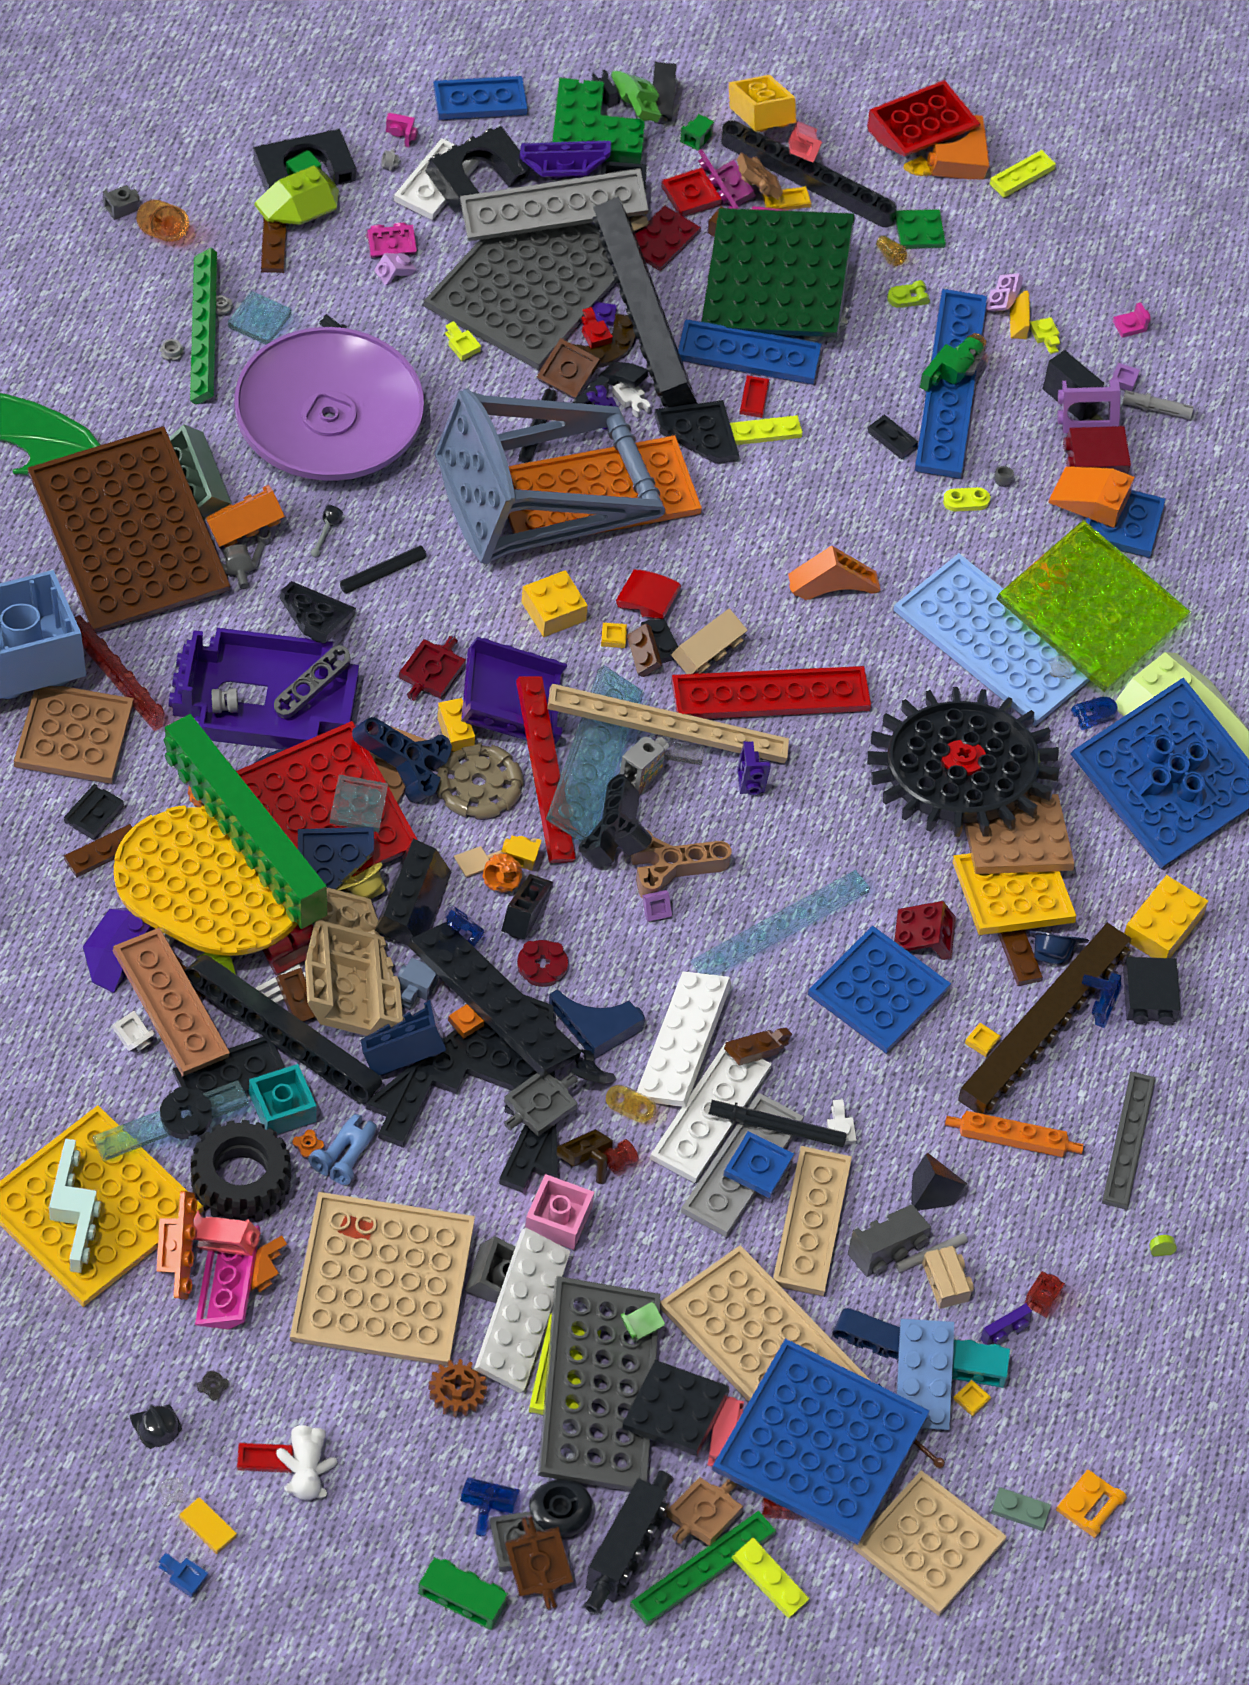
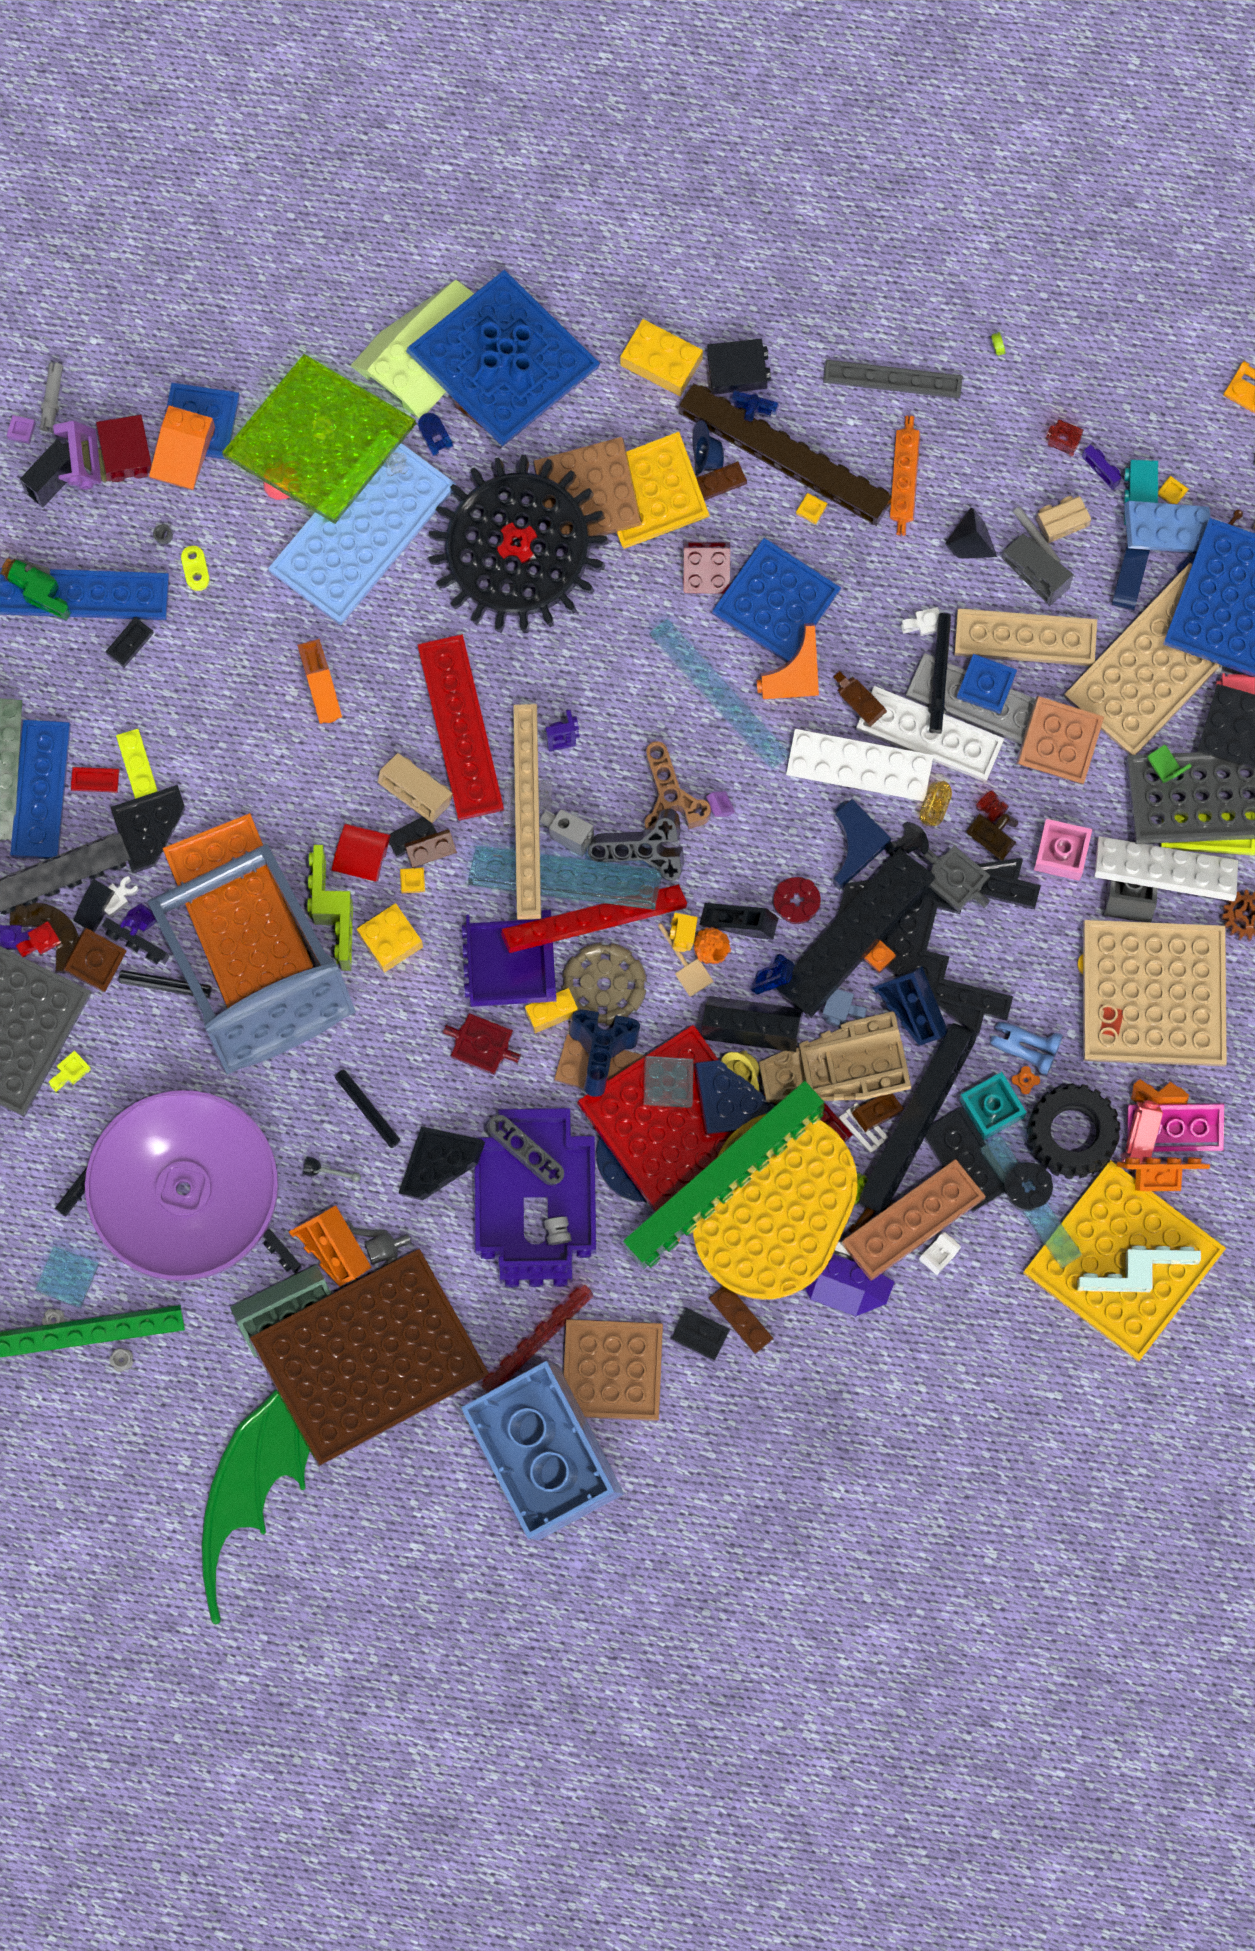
camera: 90 degrees left, 20 degrees up
none -> black plate [263,1228,302,1274]
none -> lime bracket [307,845,353,971]
none -> orange arch [756,623,819,699]
none -> nougat plate [1016,696,1104,784]

